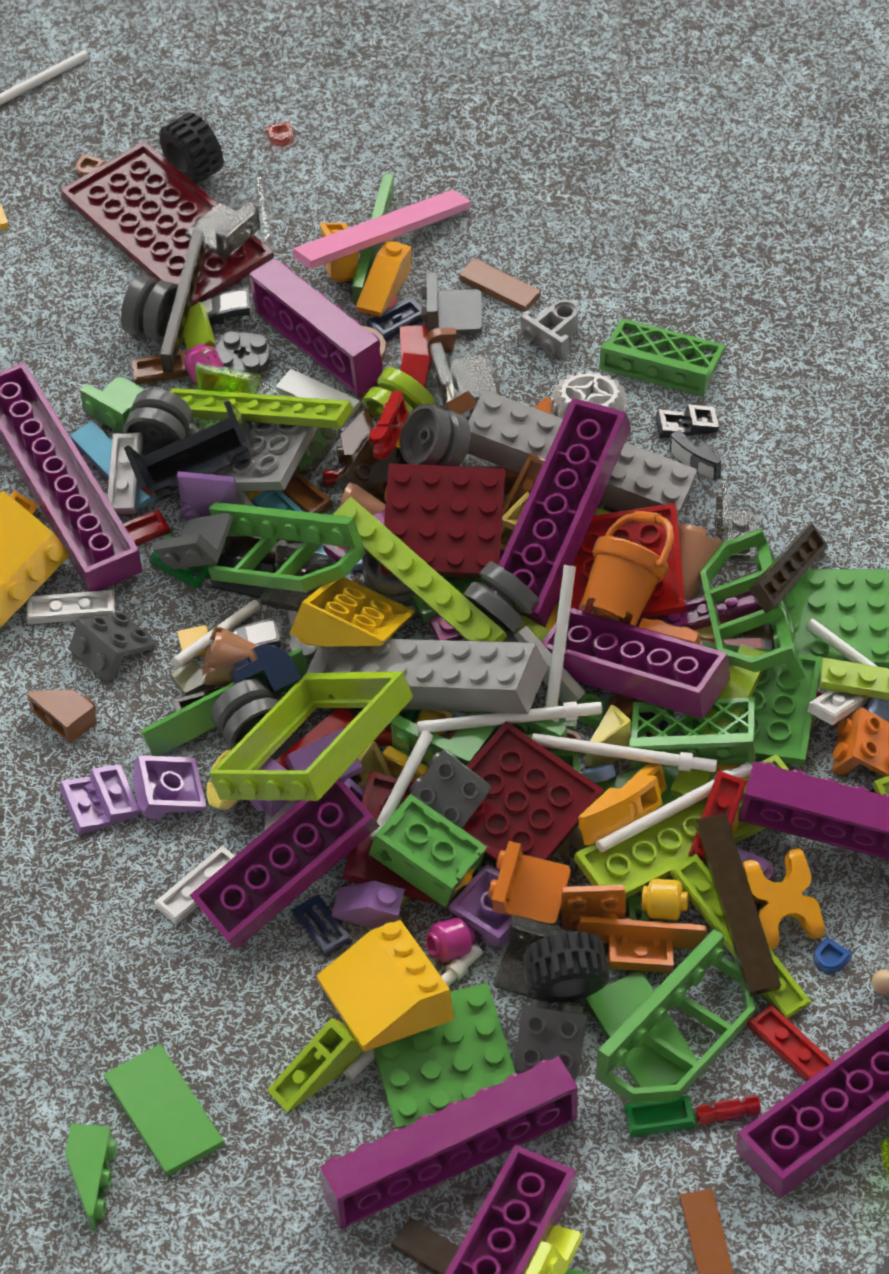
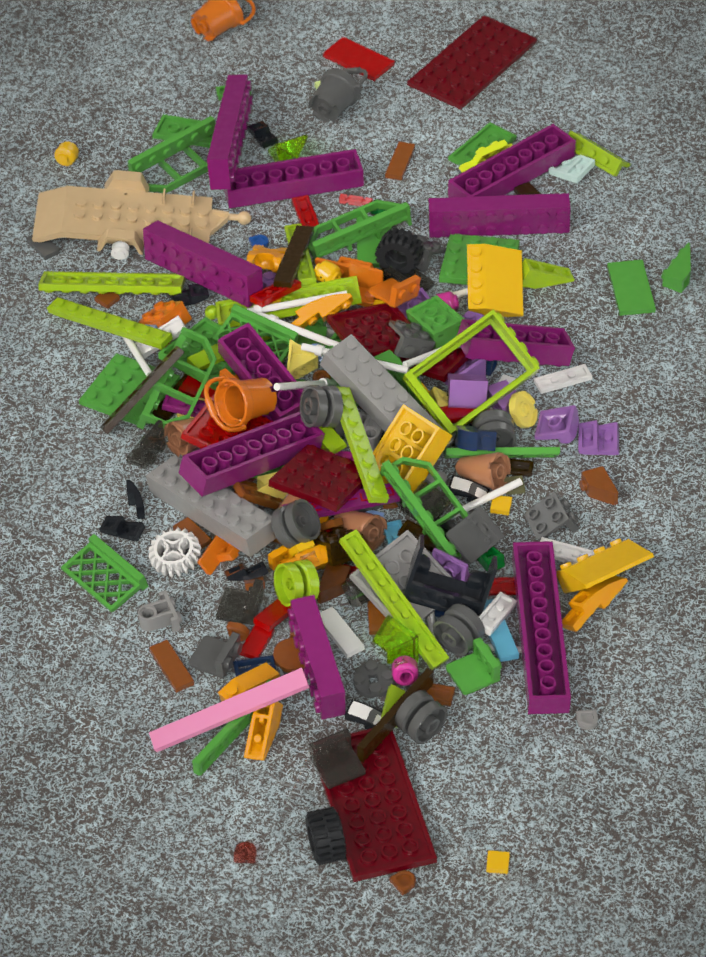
camera: 155 degrees left, 5 degrees down
red hinge [369,391,409,460] -> none

